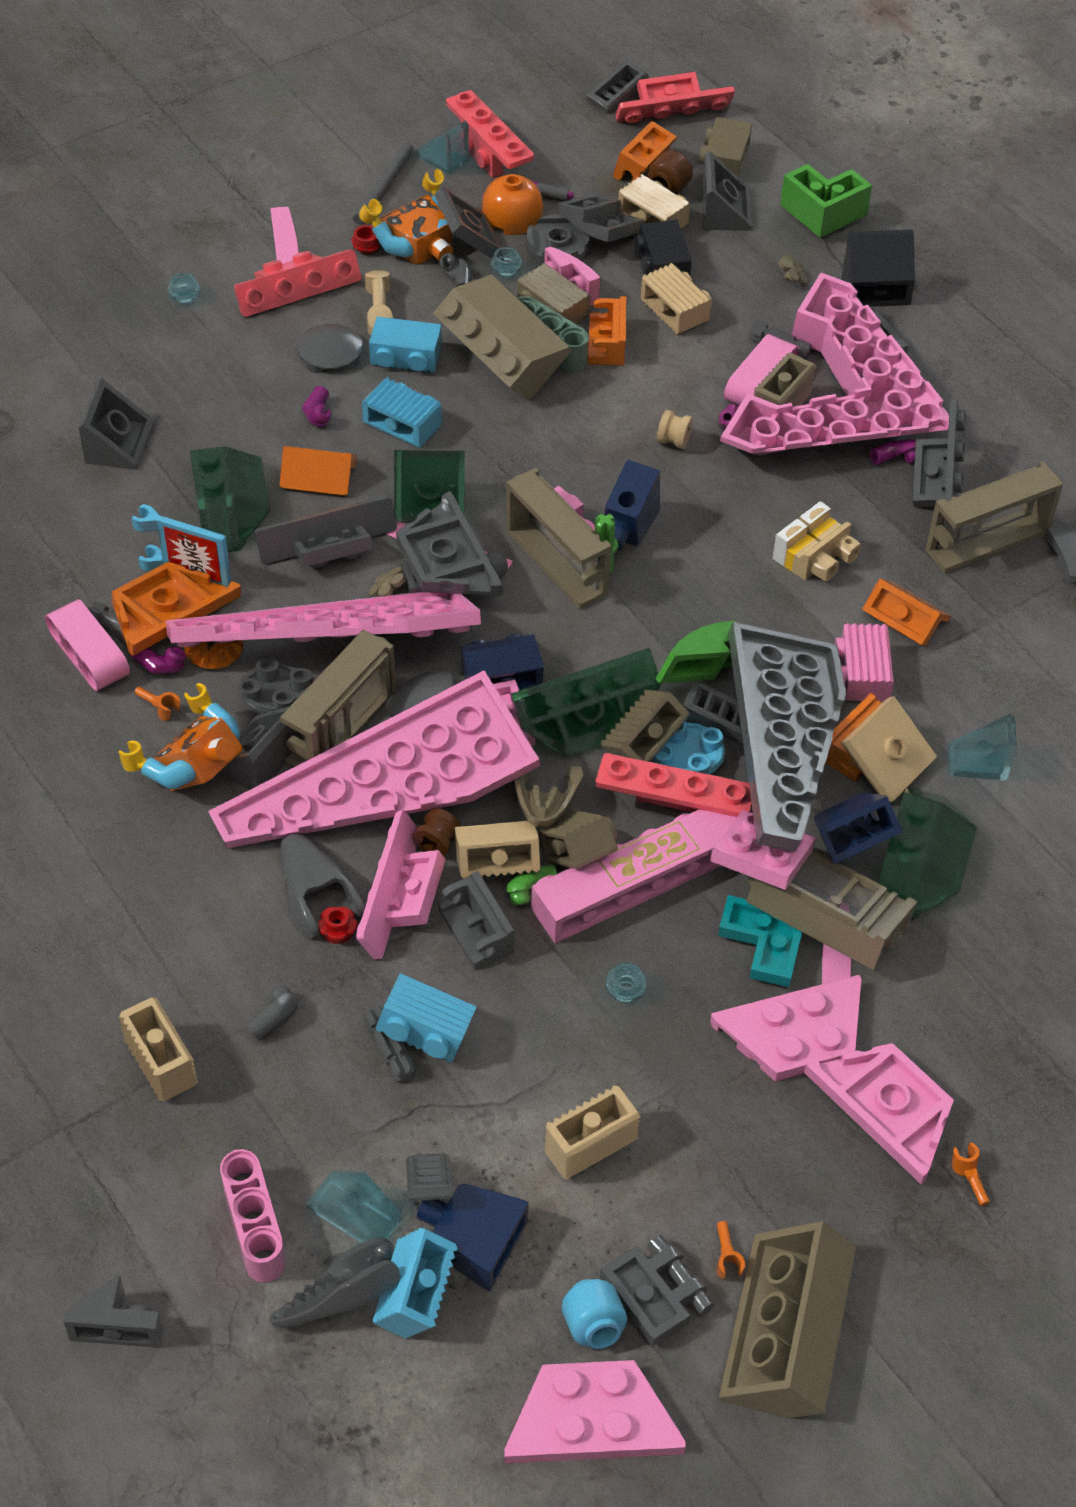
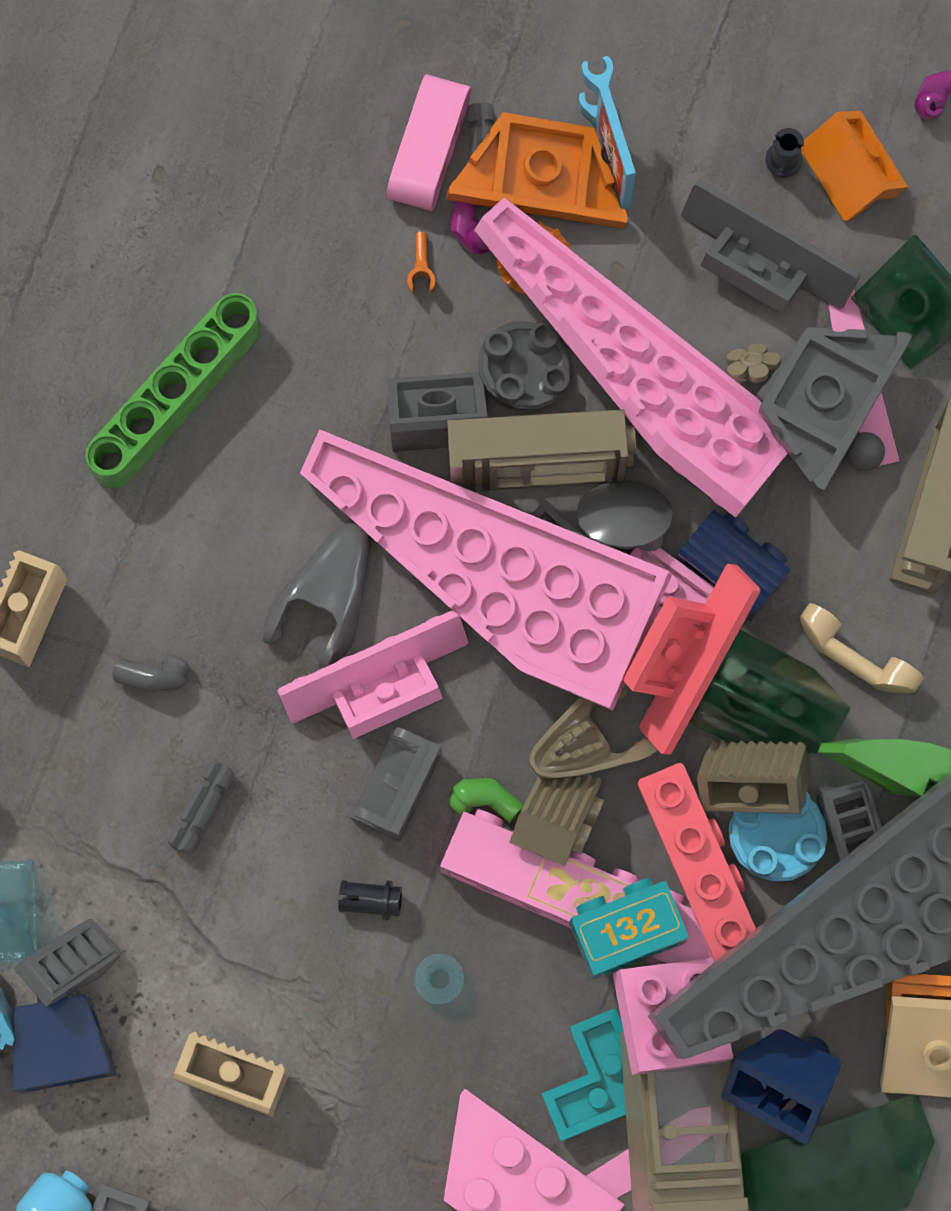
camera: 55 degrees right, 25 degrees up
torso [118,683,243,791] -> none
clear green wedge [190,446,270,552] -> none
red plate [318,906,357,944] -> none
medium azure brick [376,973,477,1063] -> none
reddish brown wheel [413,808,461,857] -> none
tan brick [455,821,540,878] -> none
none -> bright green beam [85,293,260,489]
none -> black pin [338,880,402,921]
none -> teal brick [569,877,689,980]
none -> coral bracket [623,564,760,755]
none -> black pin [765,128,804,178]
none -> tan bar [800,603,924,694]

